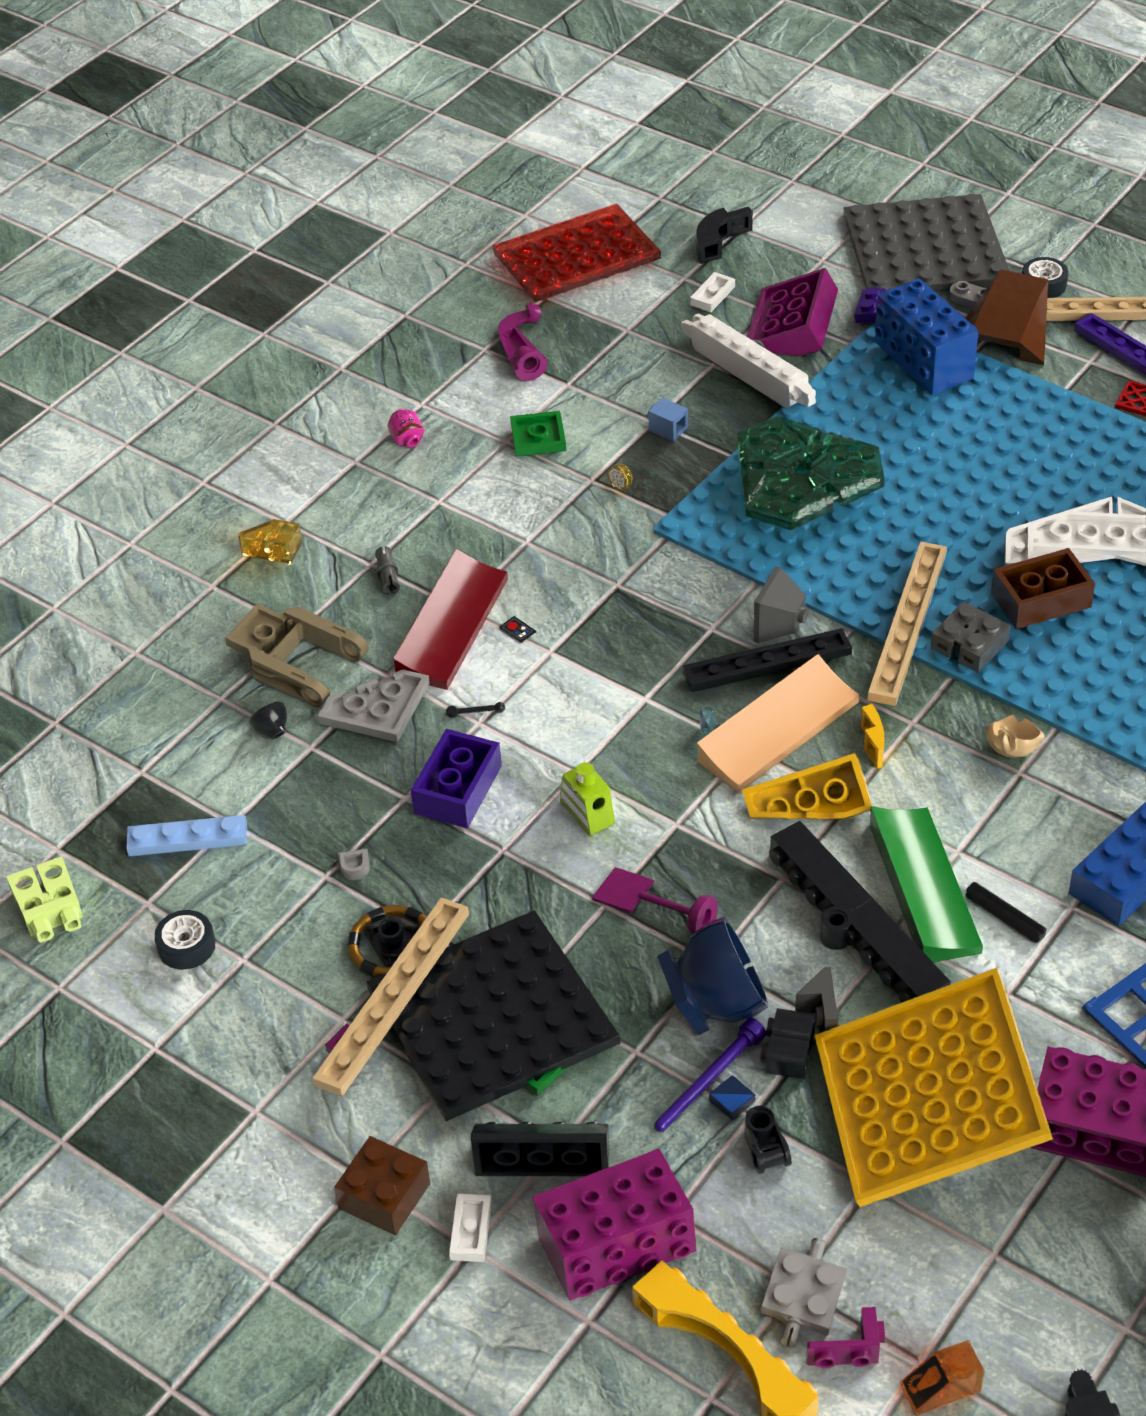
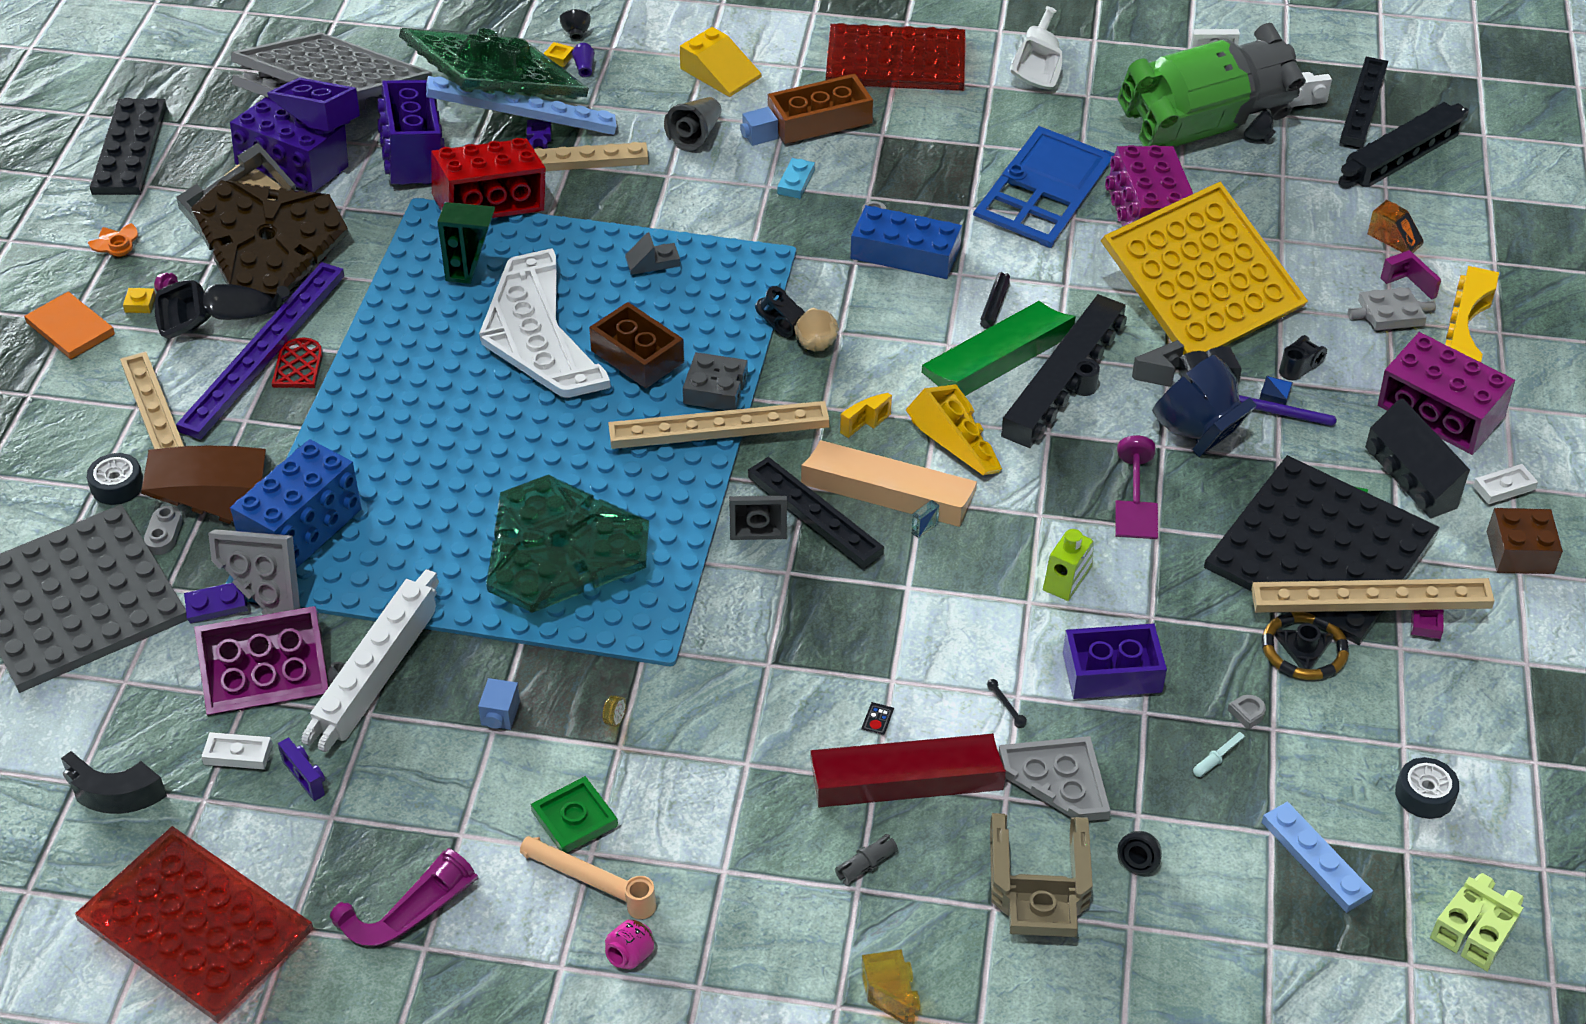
camera: 120 degrees left, 0 degrees up
none -> light grey plate [208,529,300,615]
none -> dark purple plate [278,737,325,801]
none -> light nougat piece [520,836,656,919]
none -> black piece [755,286,805,338]
none -> light aqua piece [1193,732,1245,778]

